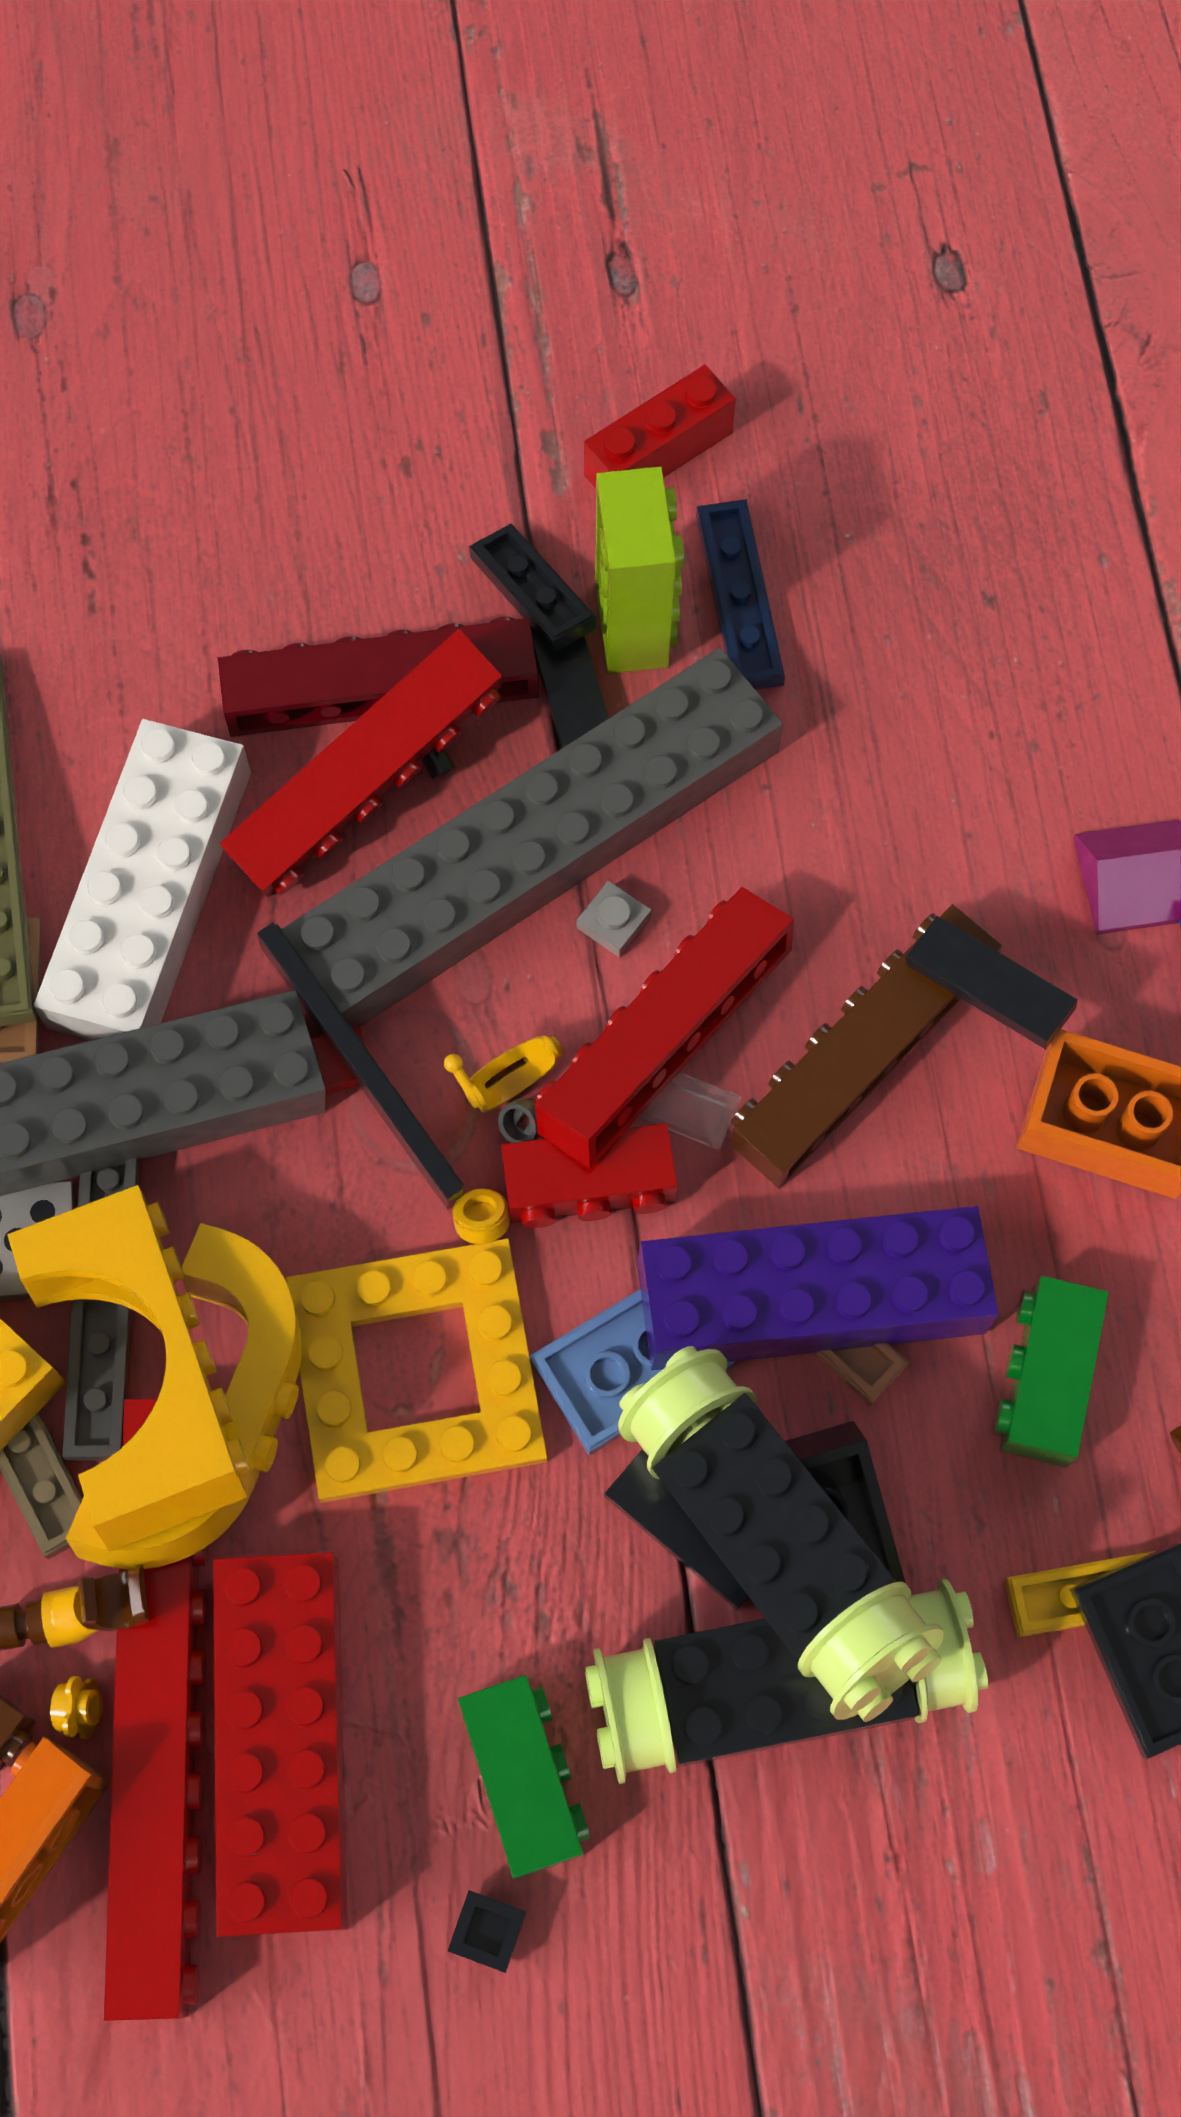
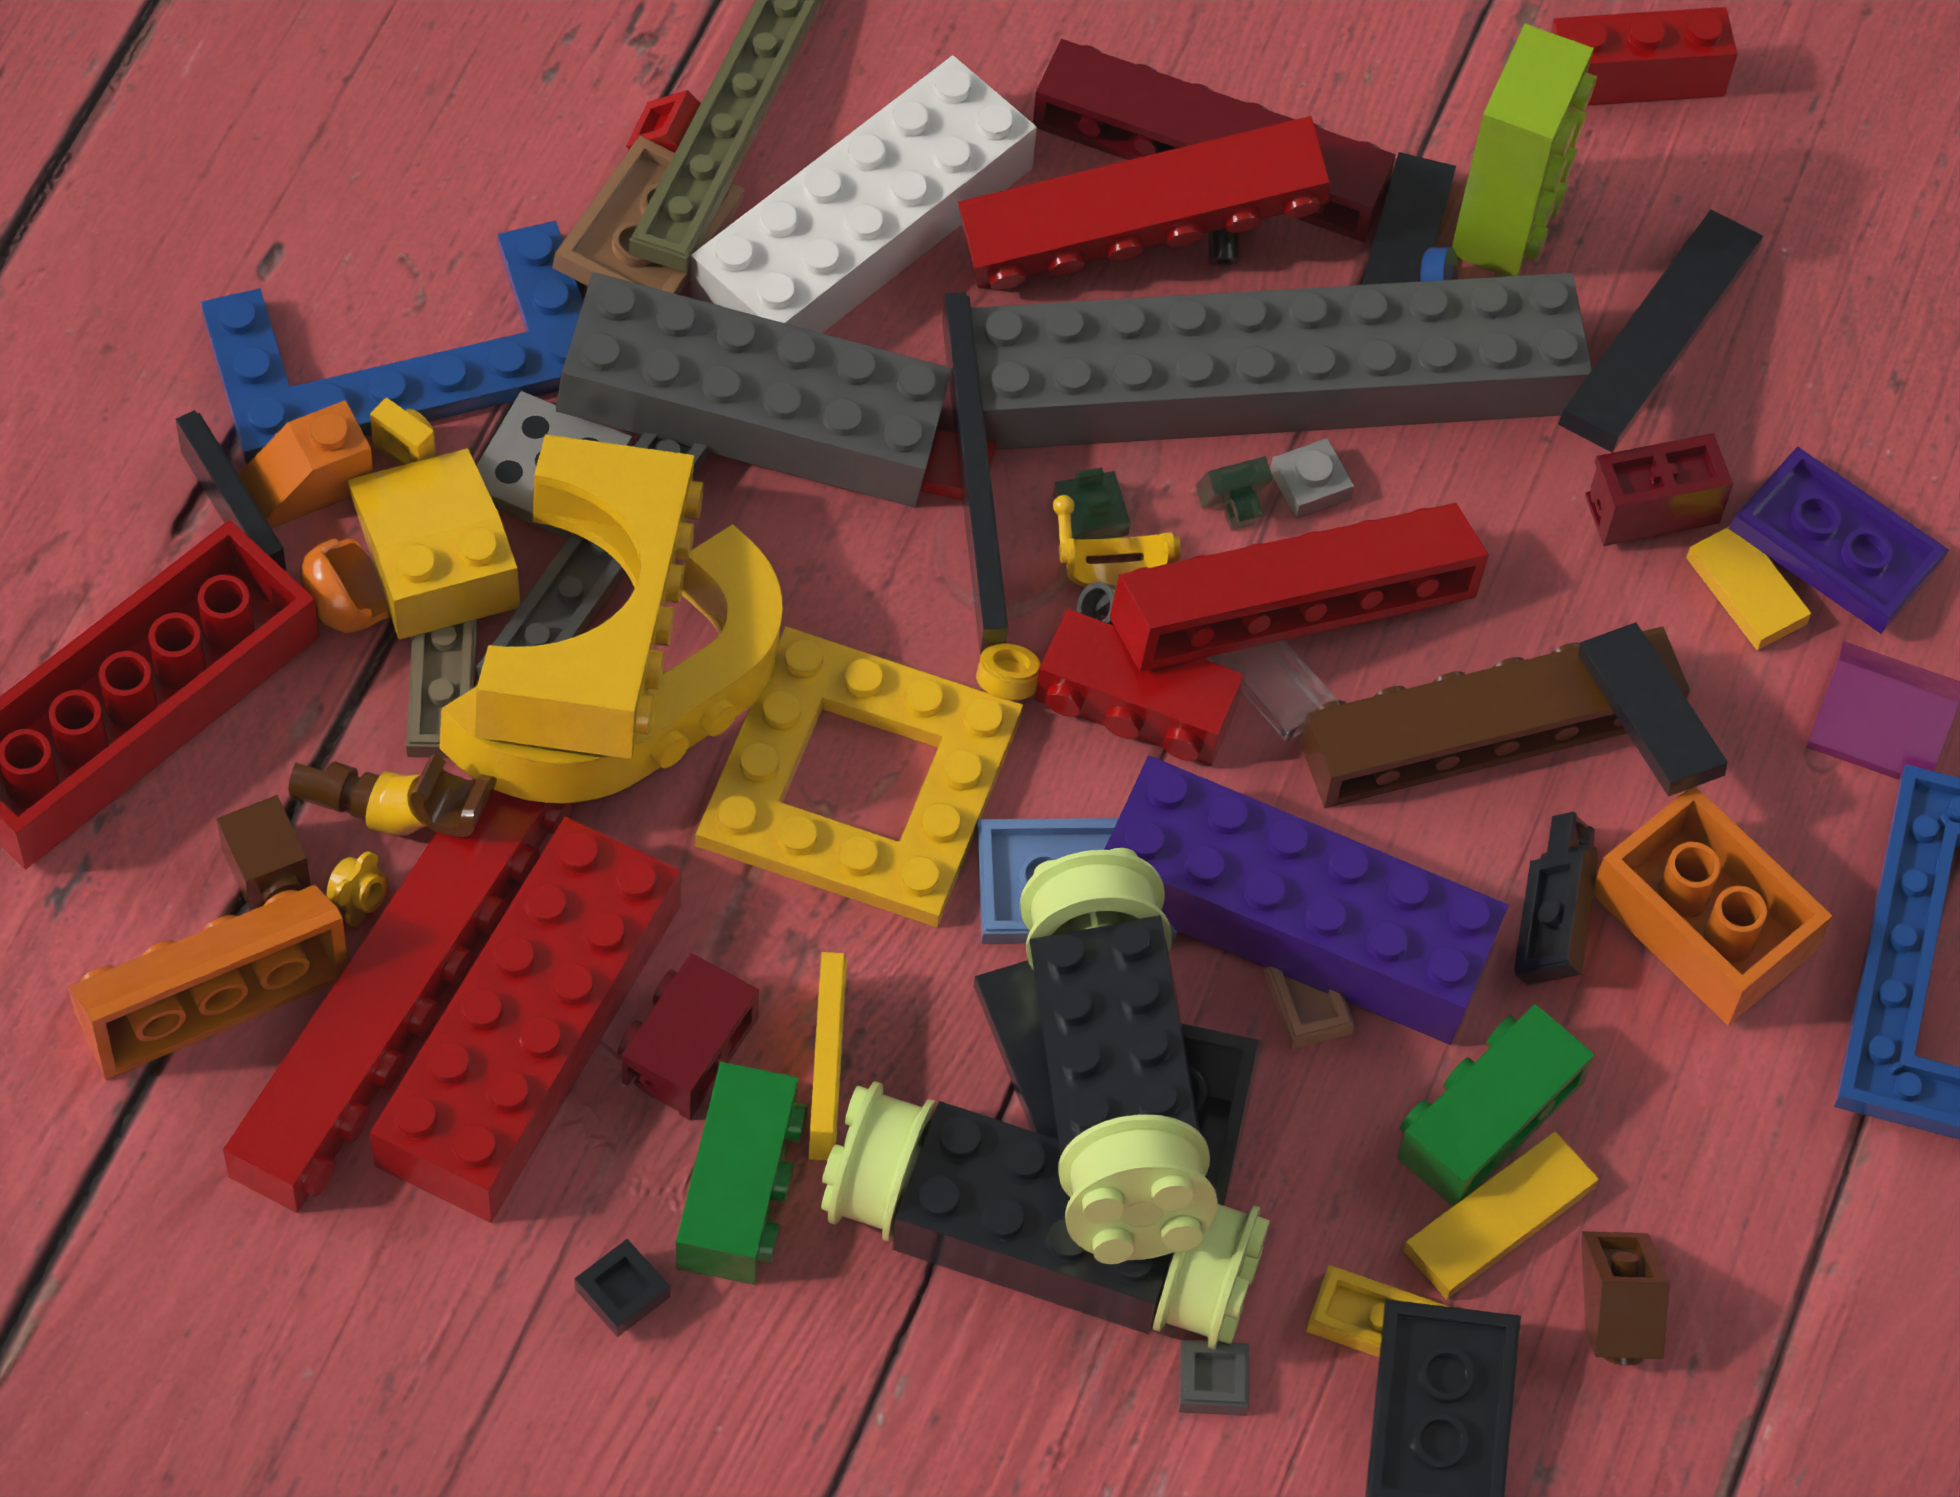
camera: 25 degrees right, 10 degrees down
black tile [469,523,597,653] -> none
dark blue tile [696,499,785,690] -> none
none -> dark red hinge [618,953,759,1120]
none -> yellow tile [809,952,847,1161]
none -> clear green tile [1053,467,1131,539]
none -> dark grey tile [1179,1340,1249,1416]
none -> tile [1195,456,1273,530]
none -> yellow tile [1403,1131,1599,1300]
none -> blue tile [1421,247,1459,281]
none -> black hinge [1514,811,1598,985]
none -> black tile [1558,209,1763,453]
none -> dark red hinge [1585,433,1733,546]
none -> yellow tile [1686,527,1812,651]
none -> dark purple tile [1728,446,1949,634]

